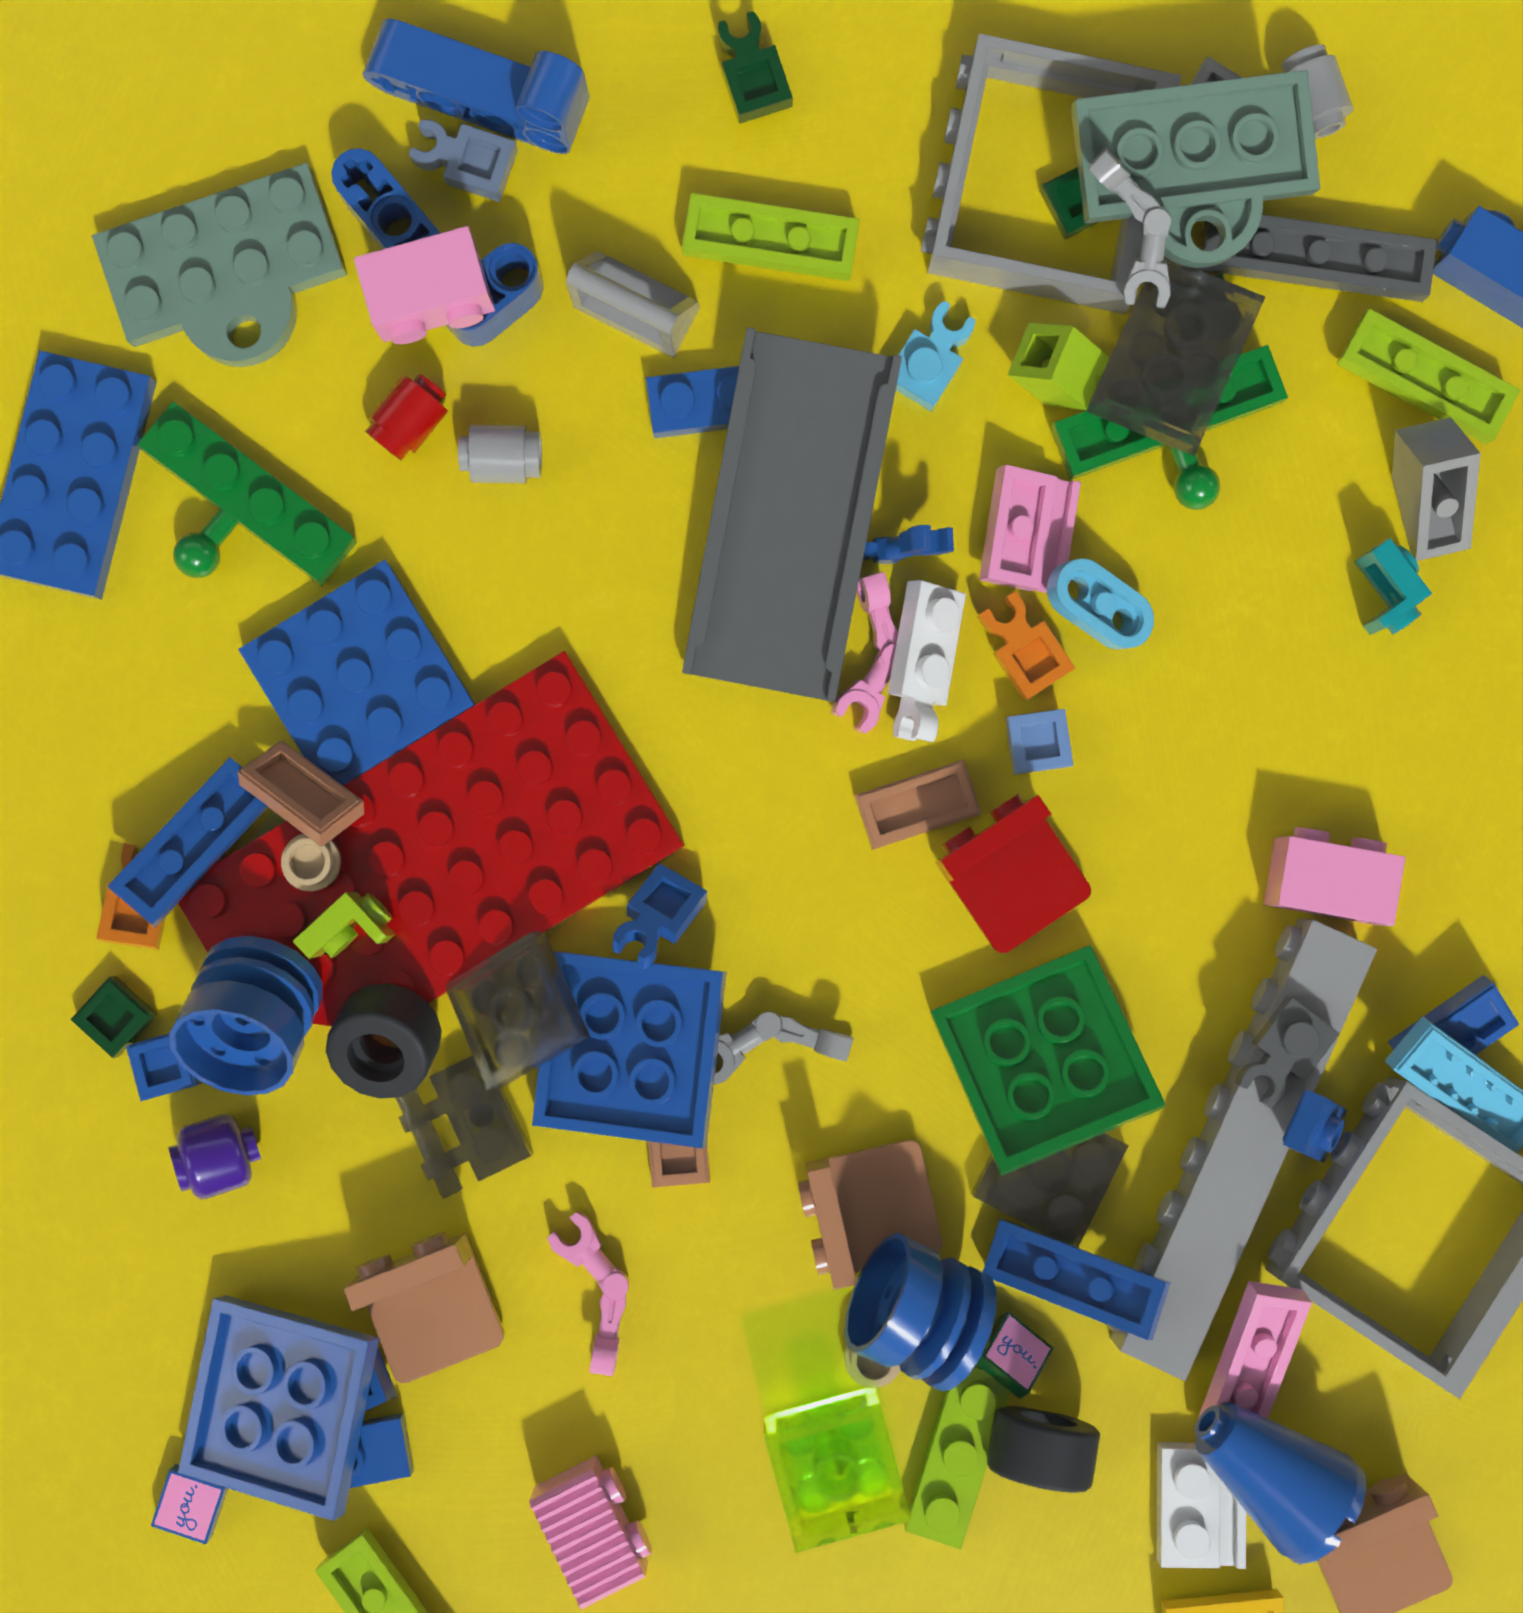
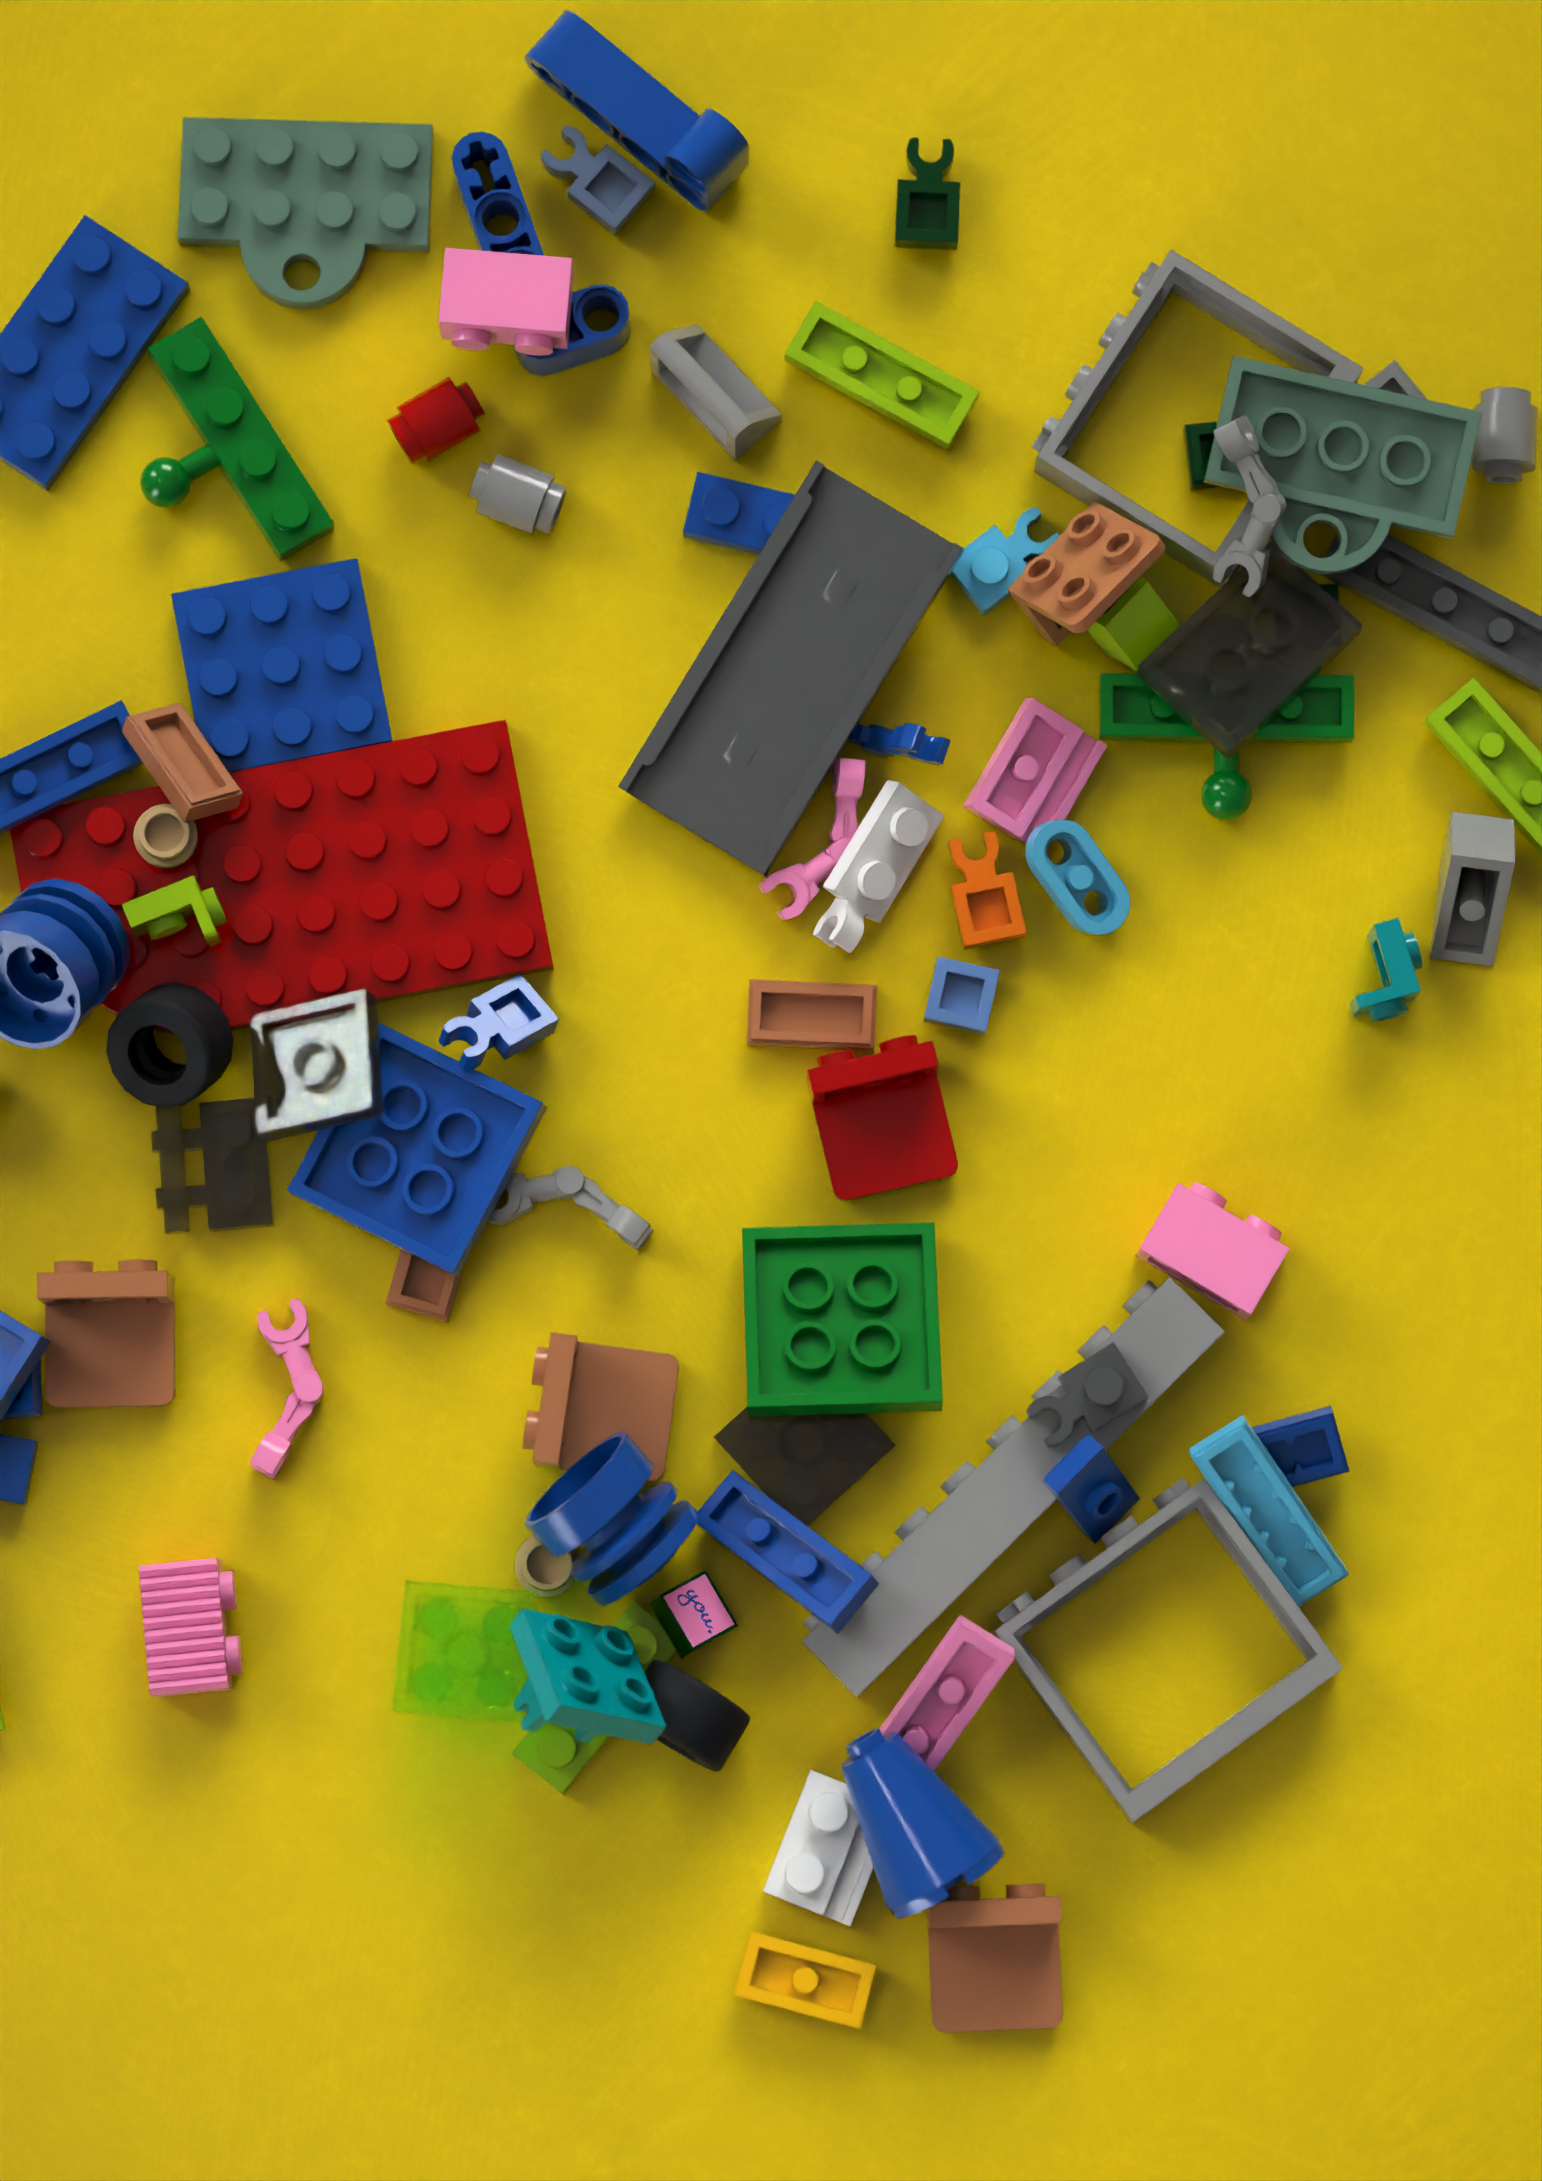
camera: 20 degrees right, 5 degrees down
none -> teal plate [509,1608,666,1744]
none -> nougat bracket [1007,501,1165,646]

